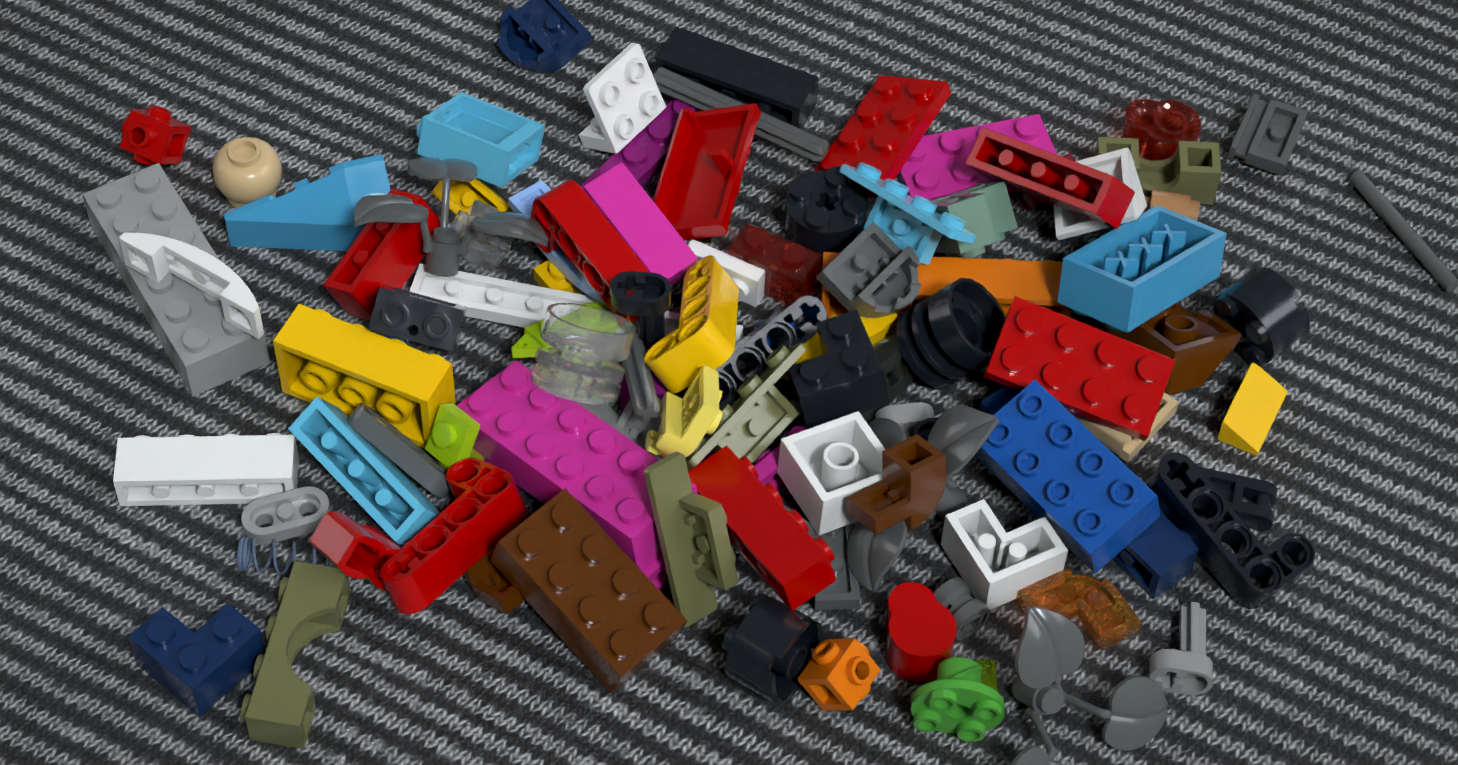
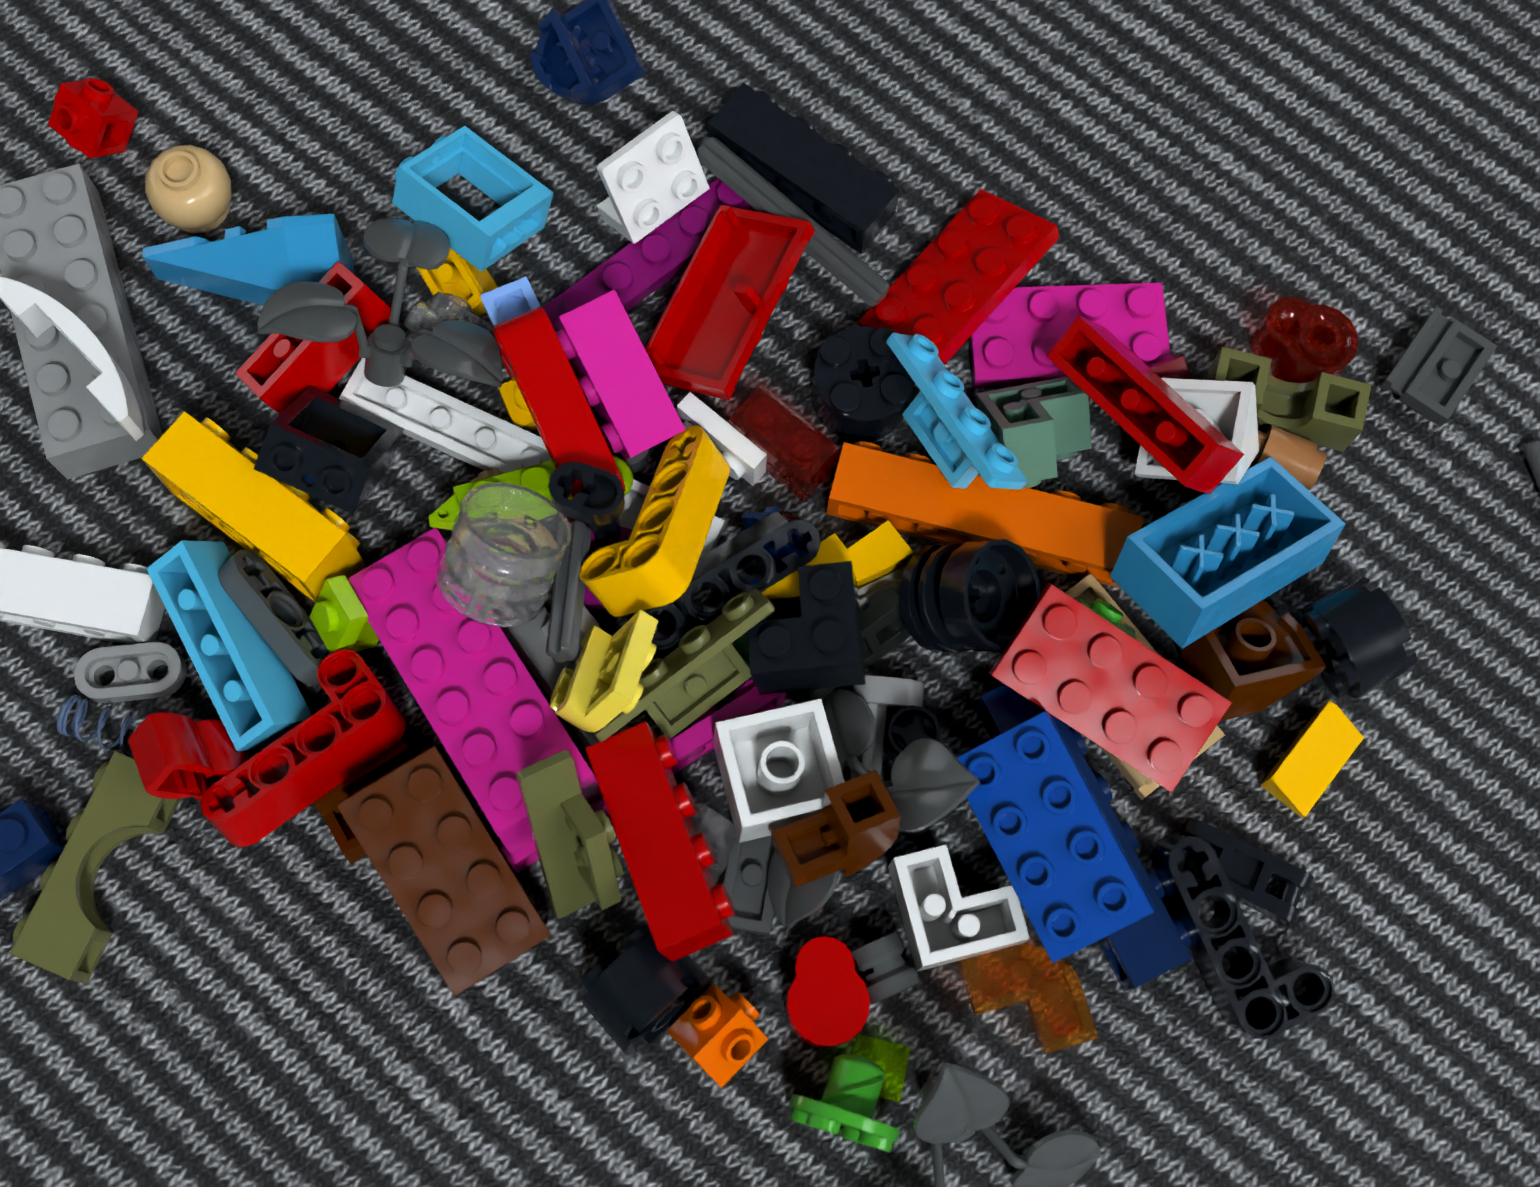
camera: 10 degrees right, 20 degrees up
dark grey slope [816,222,921,318] -> none
light grey piece [1149,602,1213,695] -> none

